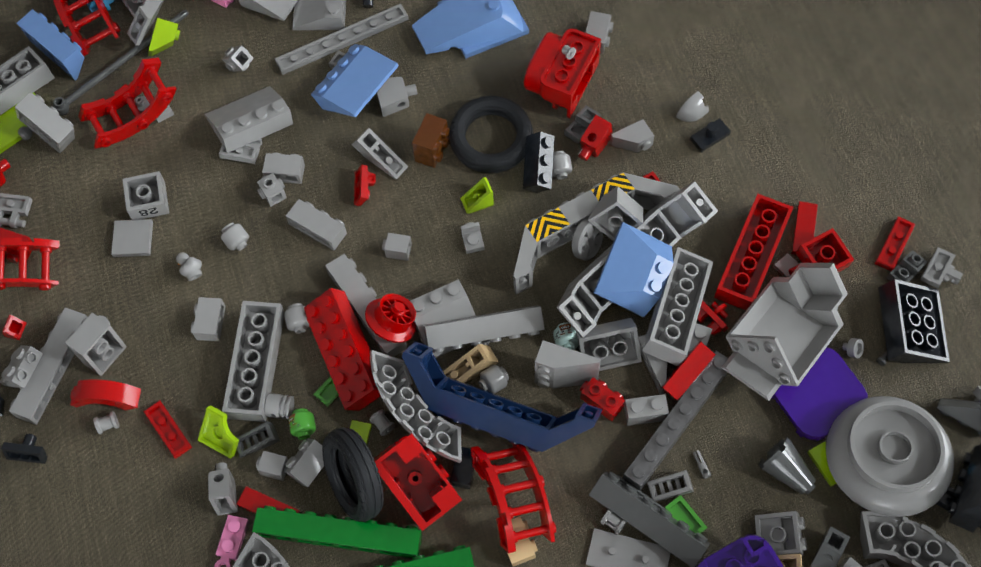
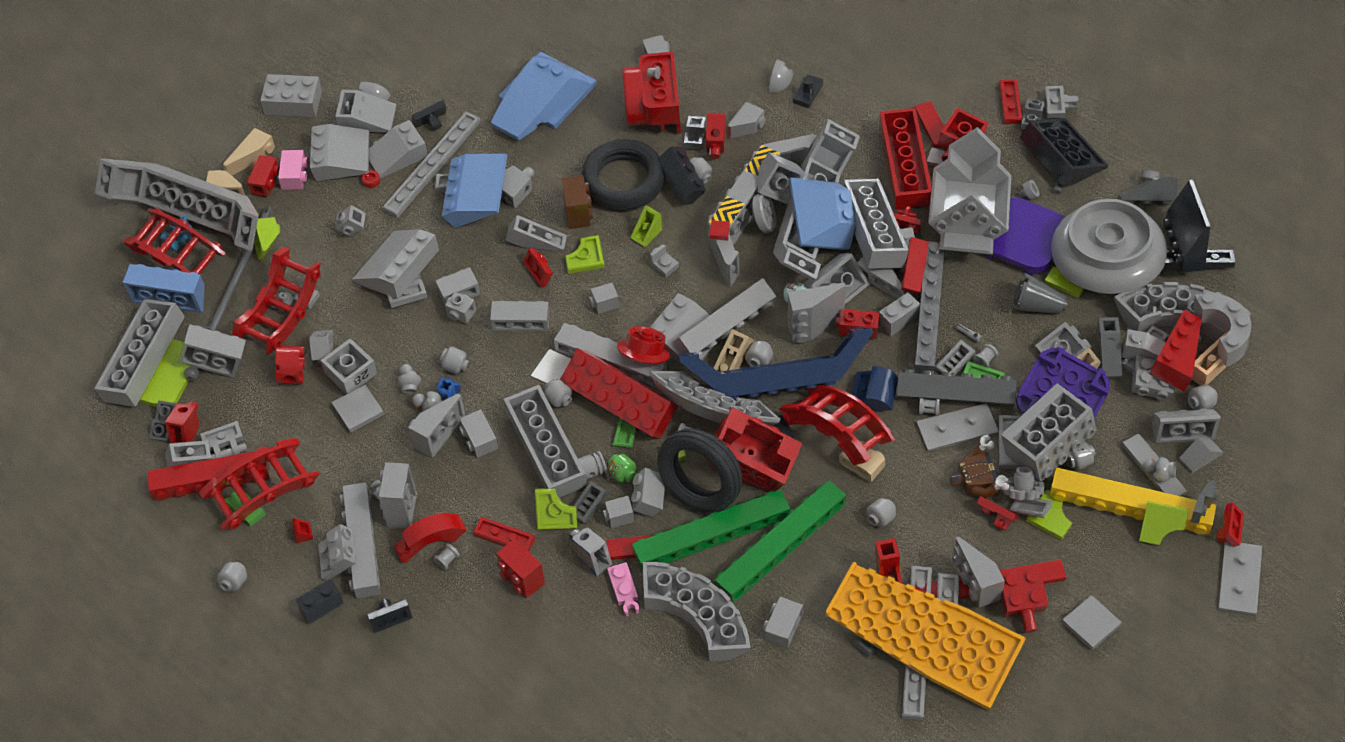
camera: 30 degrees left, 10 degrees down
none -> red brick [275,346,305,384]
none -> light grey slope [309,330,333,363]
none -> red tile [362,170,380,188]
none -> light grey animal [397,364,421,394]
none -> light grey slope [408,394,466,459]
none -> blue piece [437,377,461,401]
none -> red brick [496,539,545,598]
none -> white sticker [531,349,571,383]
none -> lime tile [565,235,605,274]
none -> red tile [709,220,730,240]
none -> dark blue brick [852,366,898,411]
none -> light grey bush [973,344,999,367]

